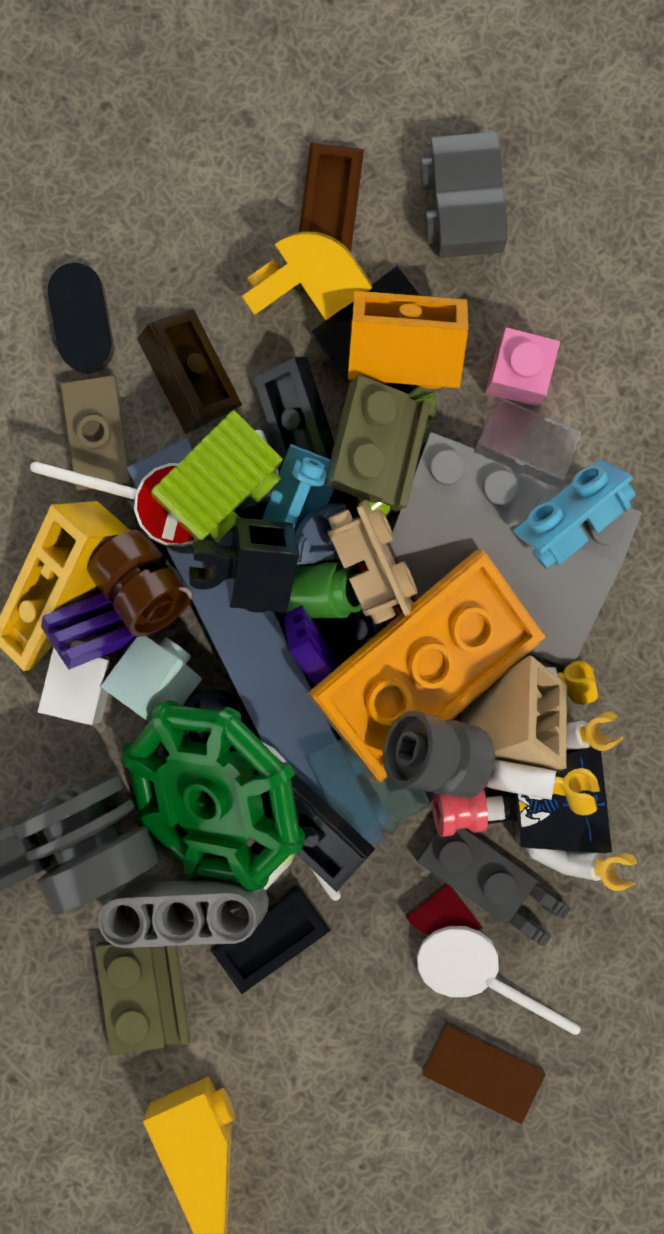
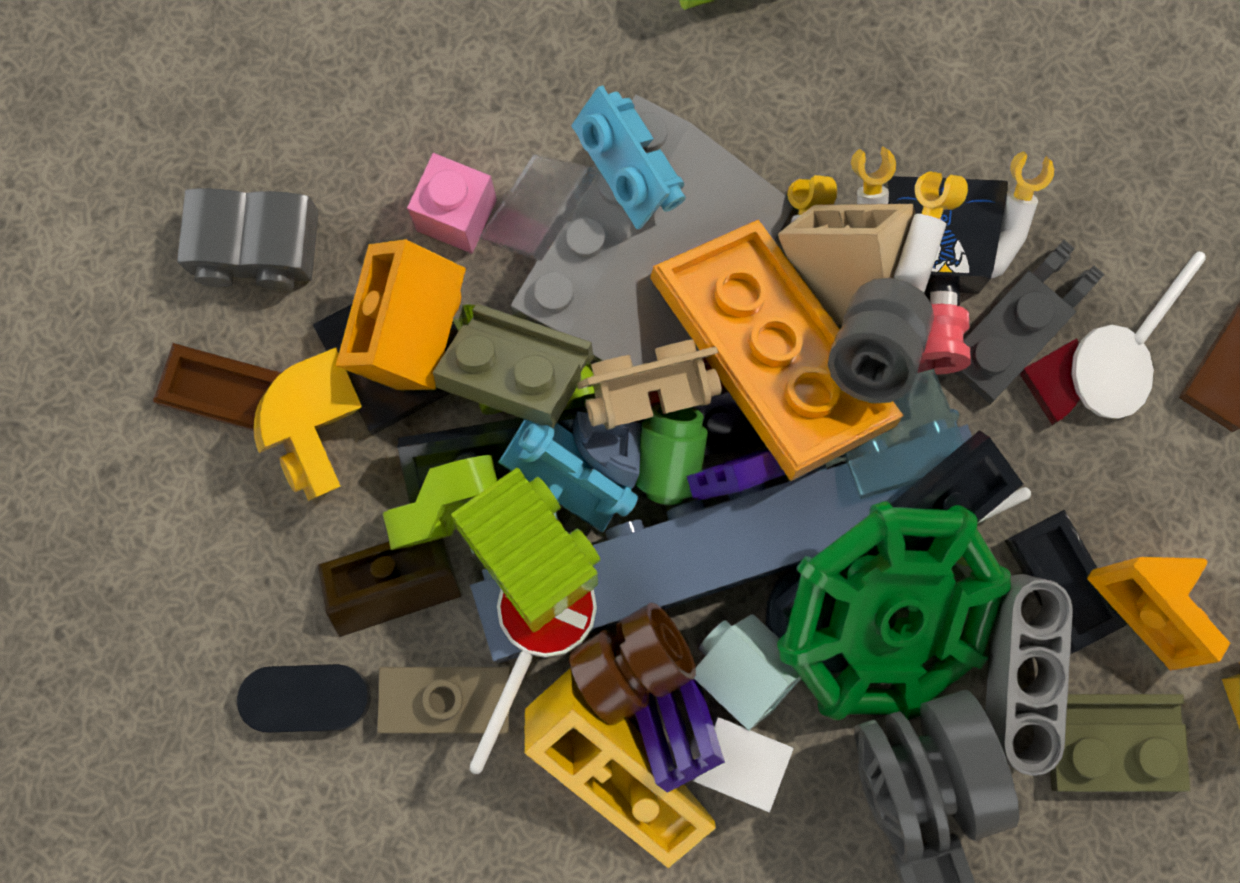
camera: 80 degrees left, 10 degrees down
black brick [189,518,299,613] -> none
none -> lime piece [382,455,497,550]
none -> light orange slope [1087,557,1231,671]

